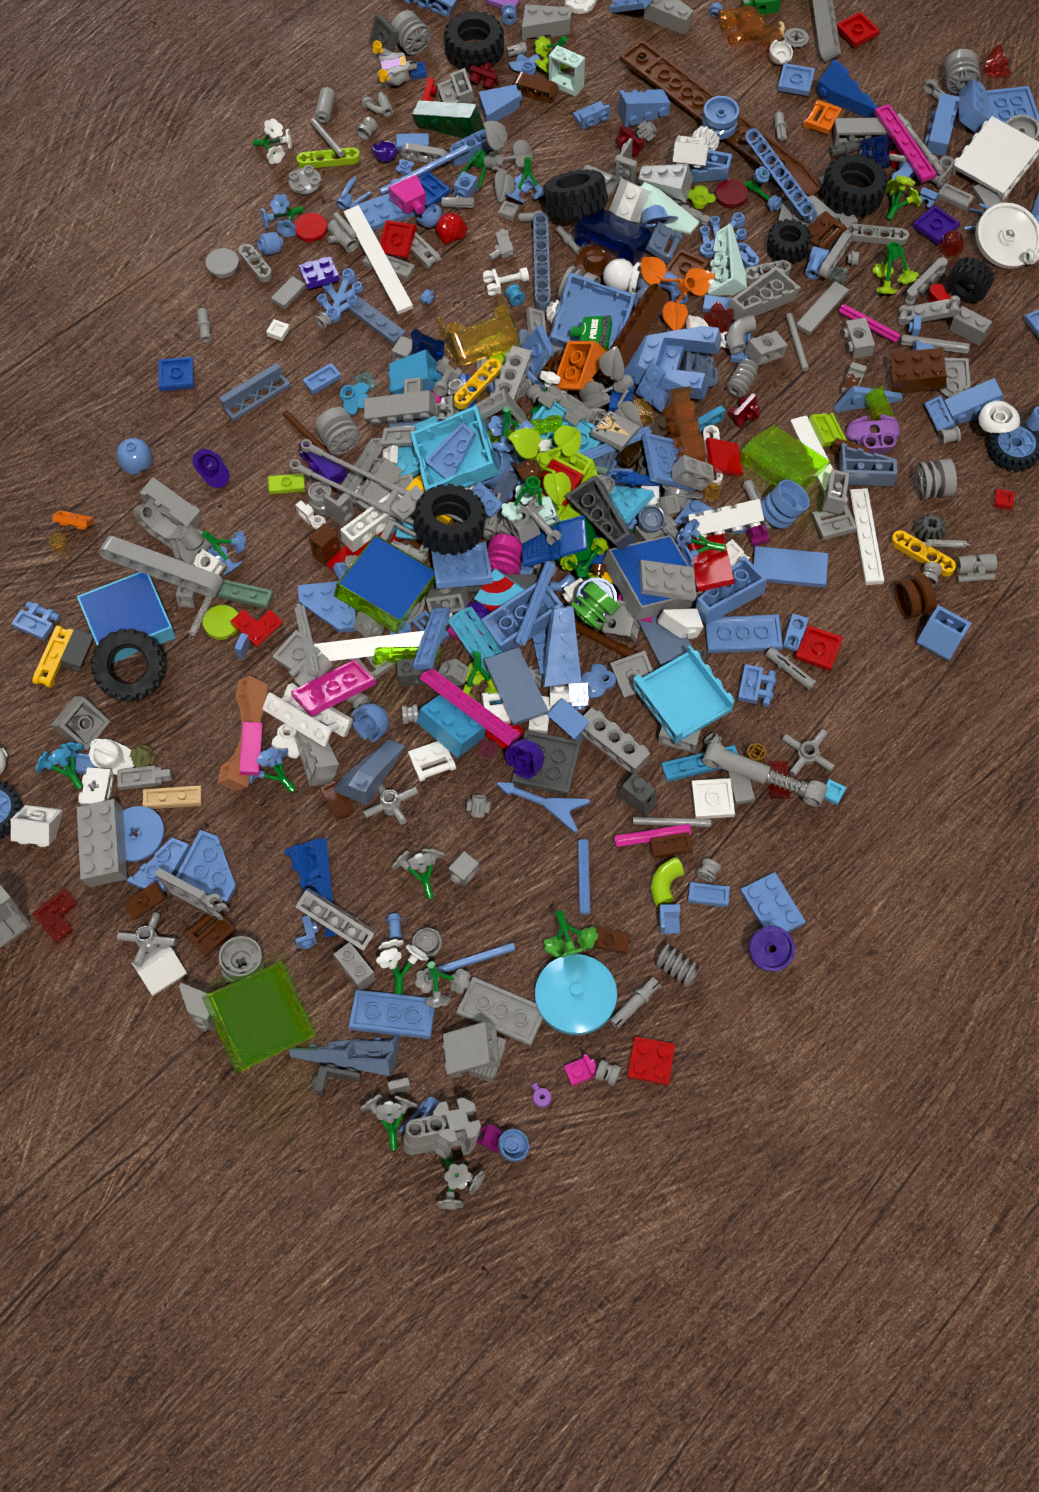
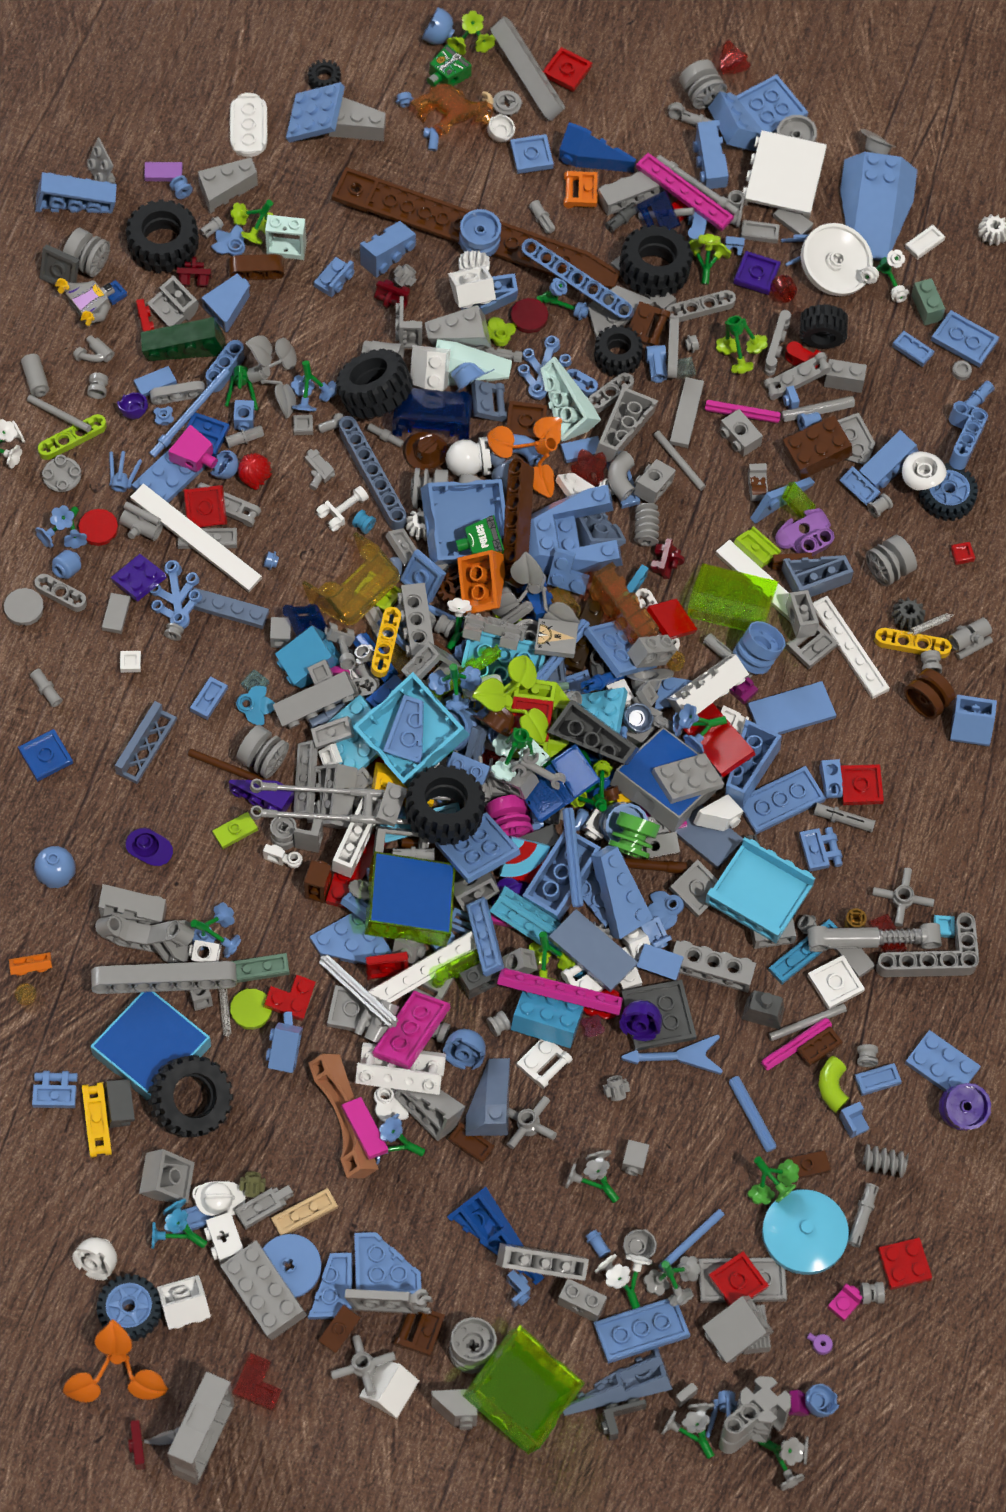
camera: 30 degrees left, 0 degrees up
none -> medium blue brick [266,1022,303,1073]
none -> red plate [366,952,408,980]
none -> medium blue arm [424,127,439,151]
none -> red plate [708,1251,769,1306]
none -> light grey beam [876,912,979,977]

